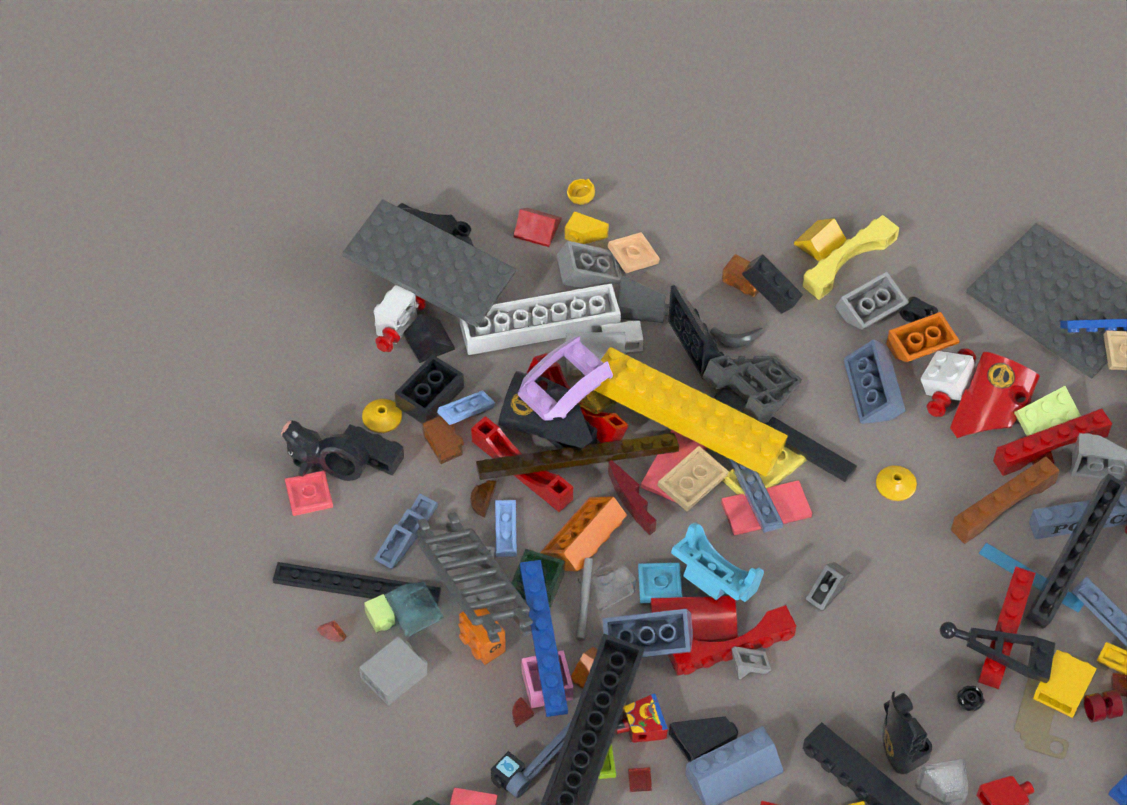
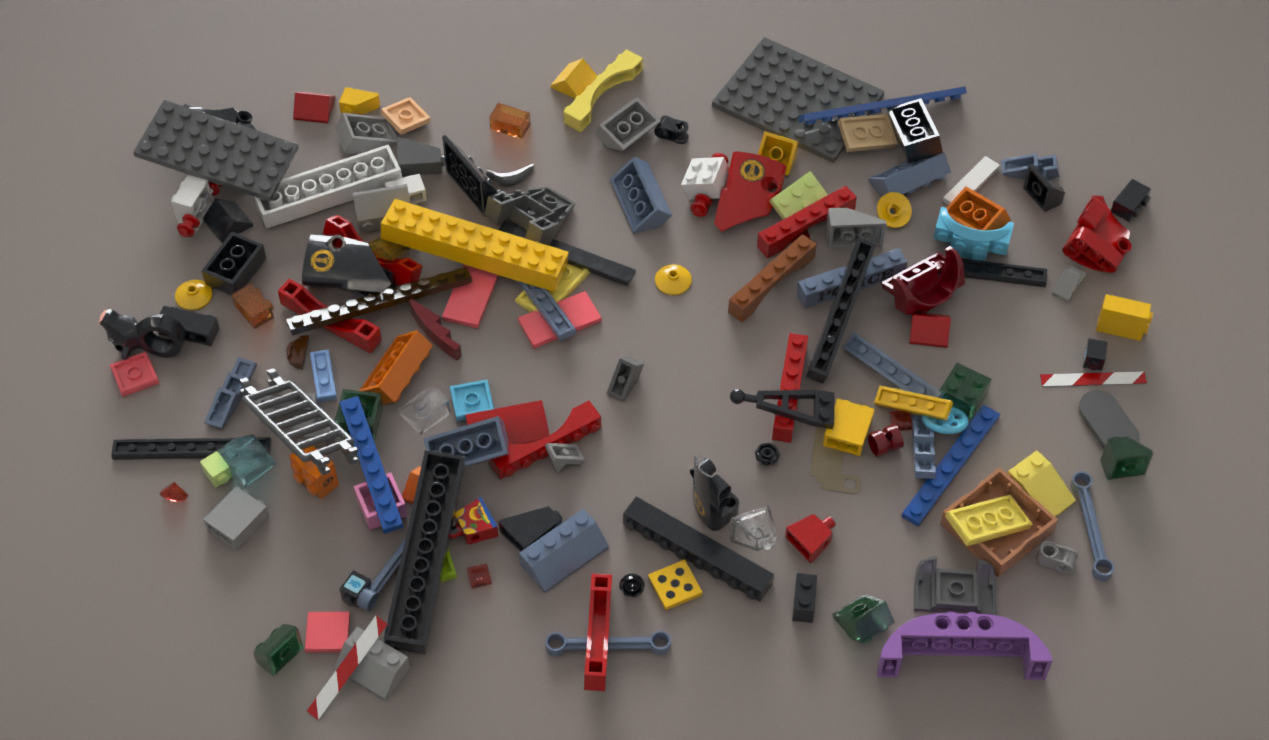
camera: 10 degrees left, 0 degrees up
light blue tile [437,390,495,425] -> none
clear red tile [512,697,534,727] -> none
lavender wedge [518,336,613,421] -> none
yellow hair [567,179,595,205] -> none
light grey bar [576,558,593,640] -> none
tan plate [657,446,729,512] -> none
medium azure piece [671,522,764,602] -> none
black brick [741,254,803,314] -> none
orange slope [886,312,960,362] -> none
dark azure sticker [979,543,1084,613] -> none
none -> yellow slope [758,131,799,176]

